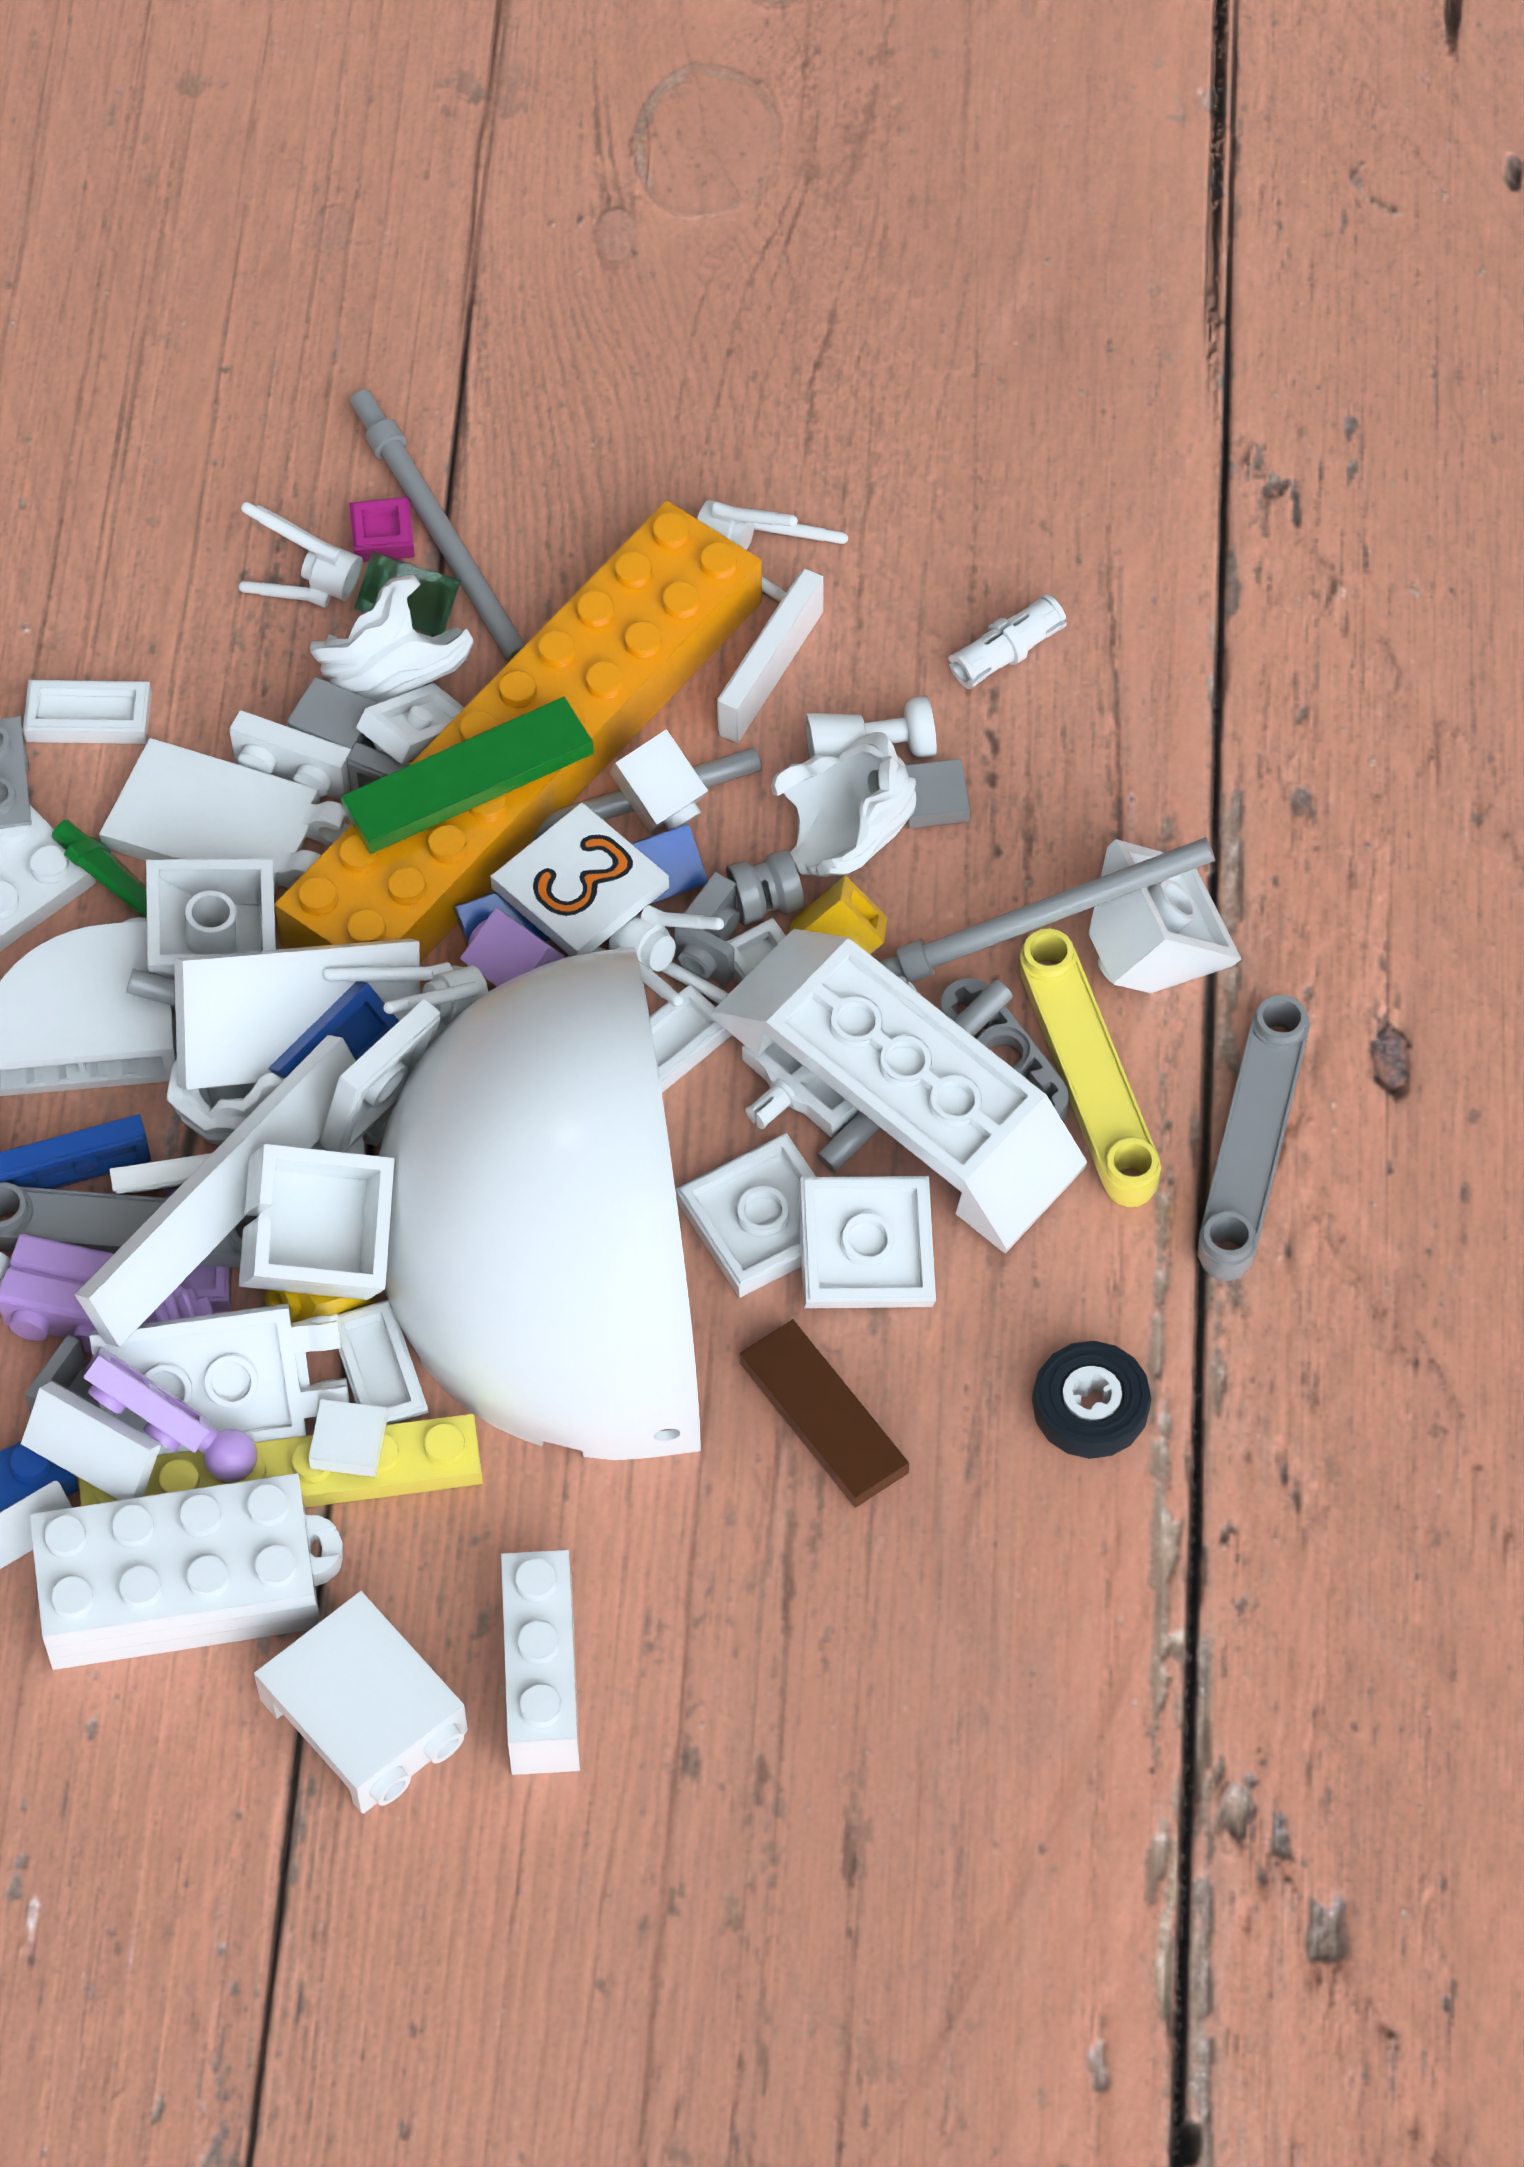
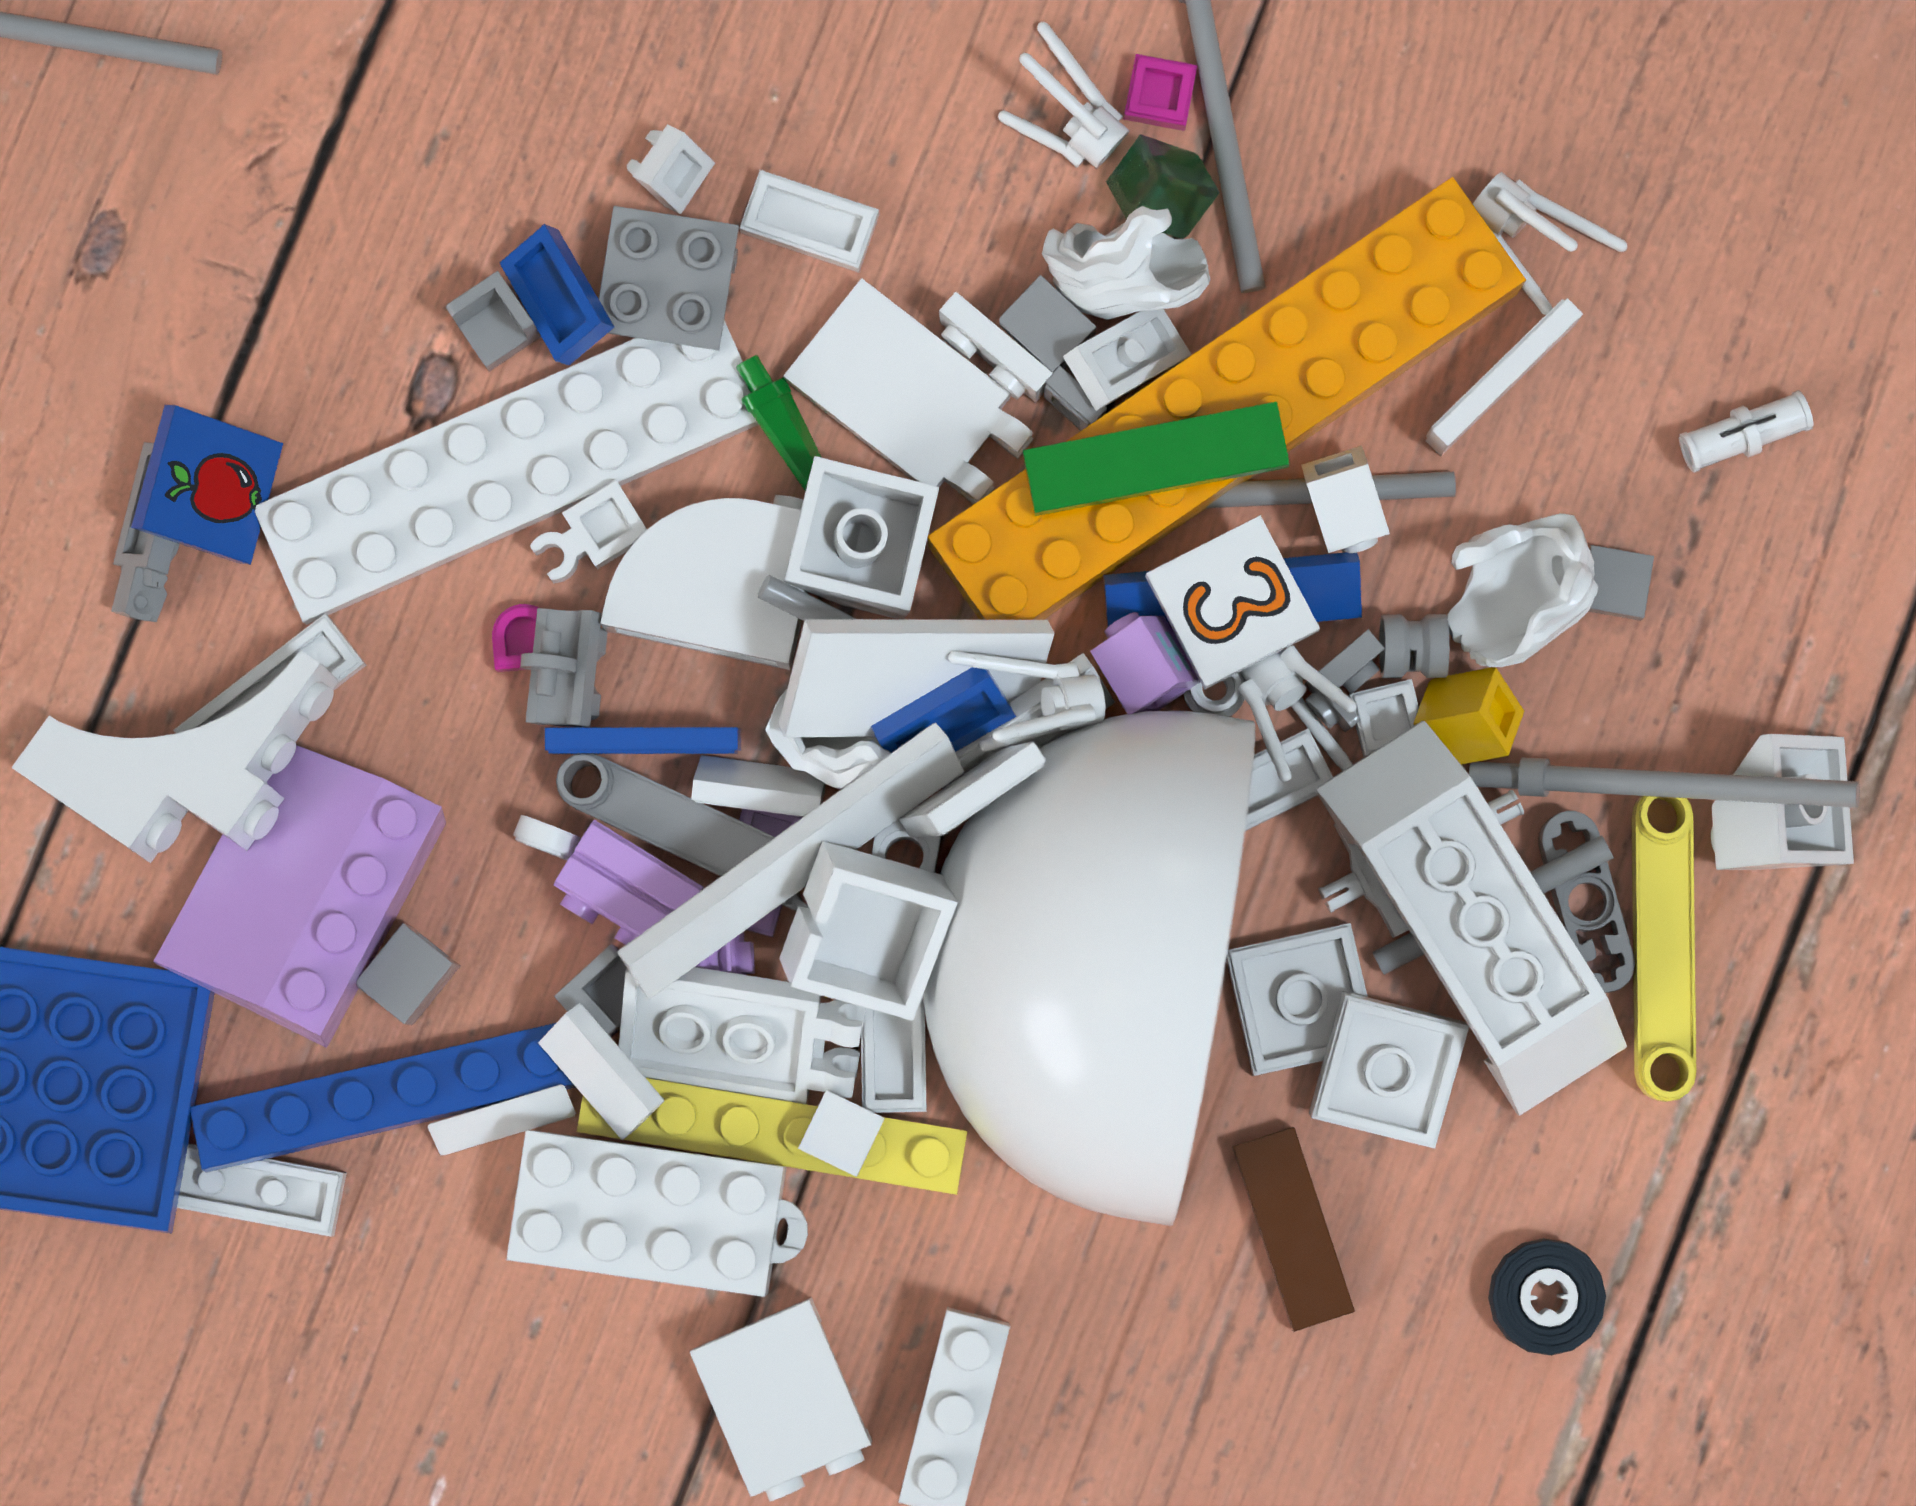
camera: 20 degrees right, 25 degrees up
lavender plate [83,1347,257,1482] -> none
white piece [805,695,937,758] -> none
light grey piece [1198,995,1309,1281] -> none

